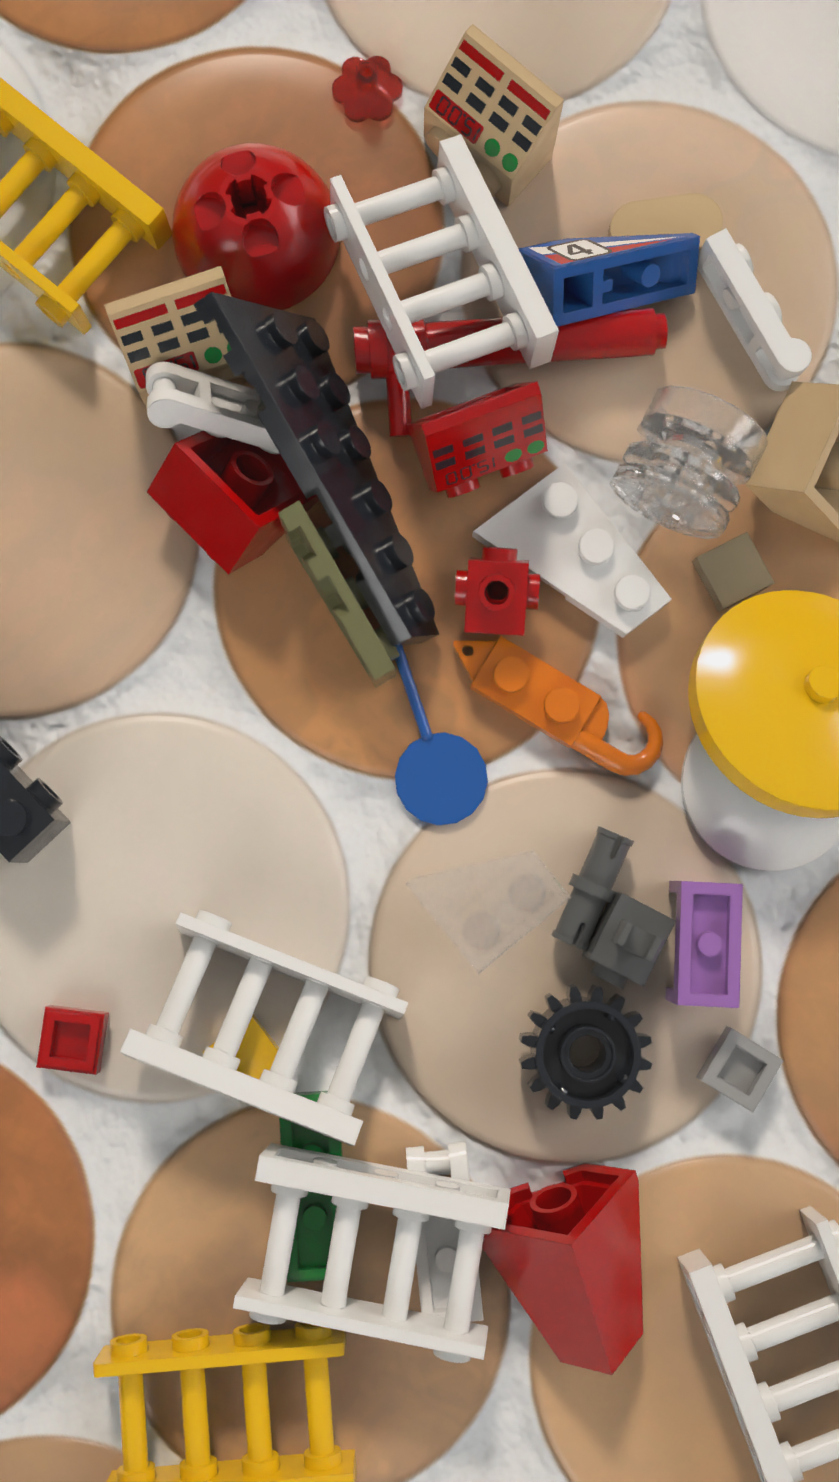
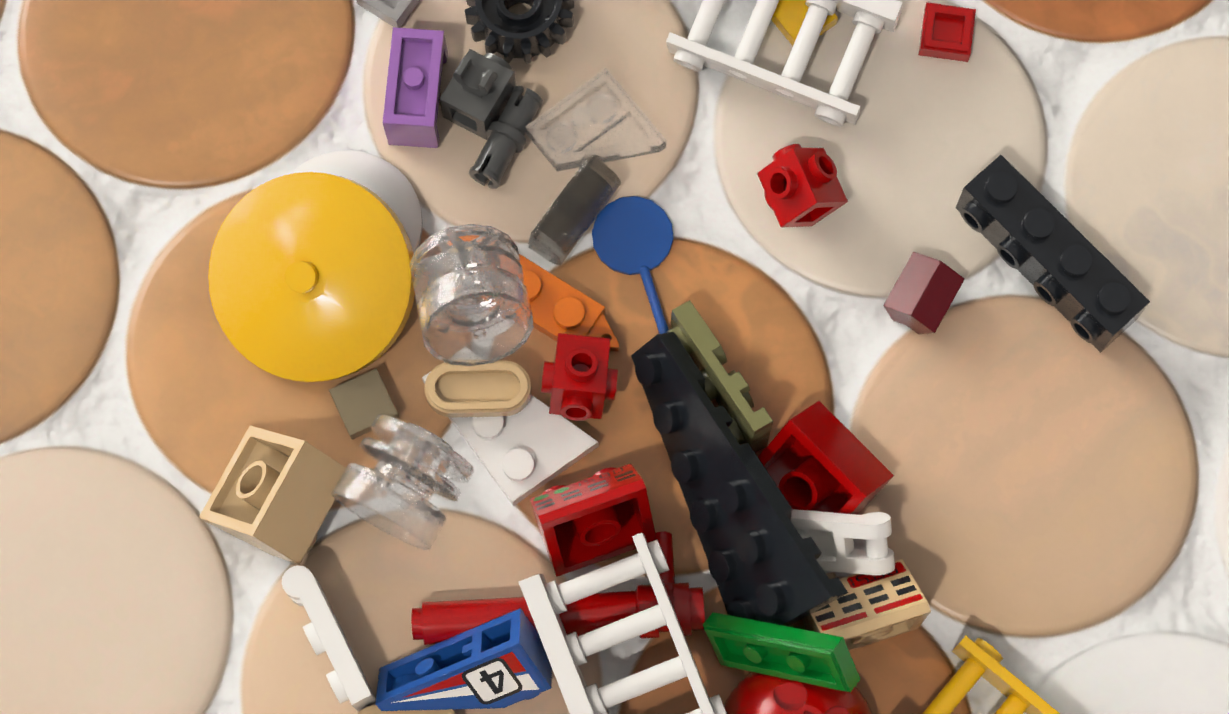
camera: 170 degrees left, 10 degrees down
none -> clear wheel [410,224,534,366]
none -> tan tile [425,360,531,418]
none -> clear smoke brick [528,155,621,265]
none -> green tile [703,612,860,692]
none -> red brick [757,144,848,228]
none -> piece [883,252,965,334]

